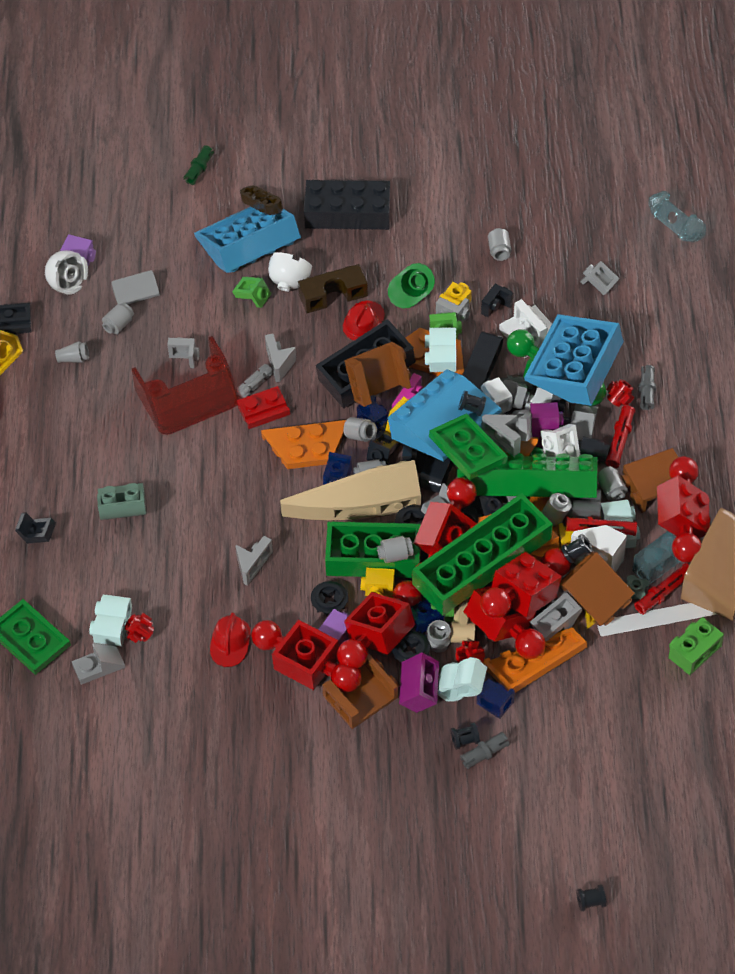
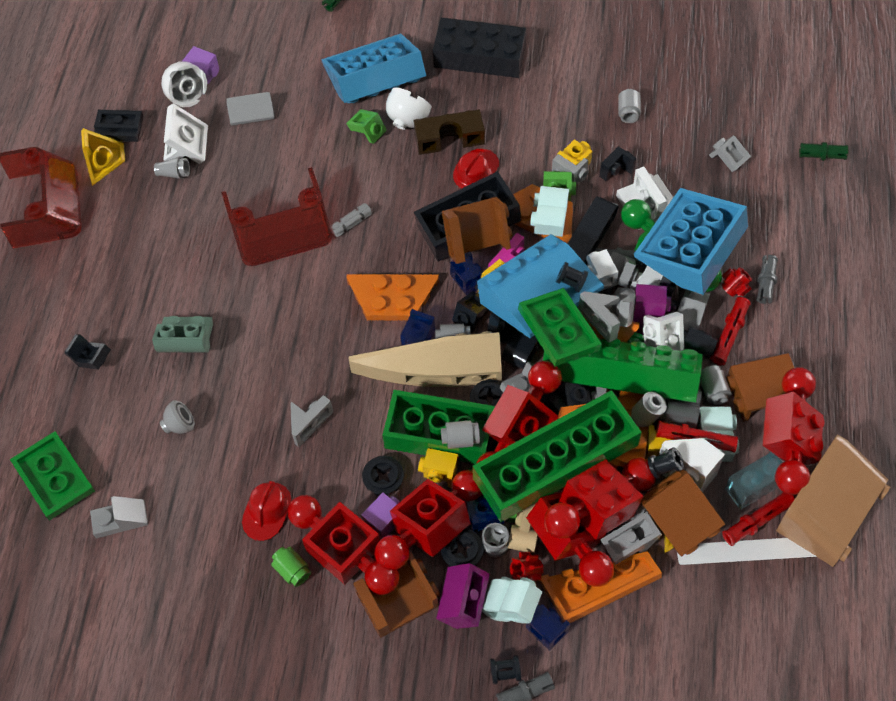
camera: 10 degrees right, 5 degrees up
light aqua brick [89,594,132,647] -> none
light grey brick [102,303,134,334] -> none
red gear [124,613,154,643] -> none
light grey bracket [167,337,200,368] -> none
red plate [237,386,290,429] -> none
dark brown beam [240,186,283,215] -> none
light grey slope [265,334,296,382] -> none
light grey brick [344,417,377,442] -> none
green piece [388,263,435,308] -> none
sand green plate [627,575,649,599] -> none
clear light blue piece [649,191,706,242] -> none
bright green brick [669,617,724,675] -> none
none -> light grey brick [160,400,195,434]
none -> white bracket [163,103,208,164]
none -> bright green brick [271,547,311,587]
none -> dark green pin [799,142,848,161]

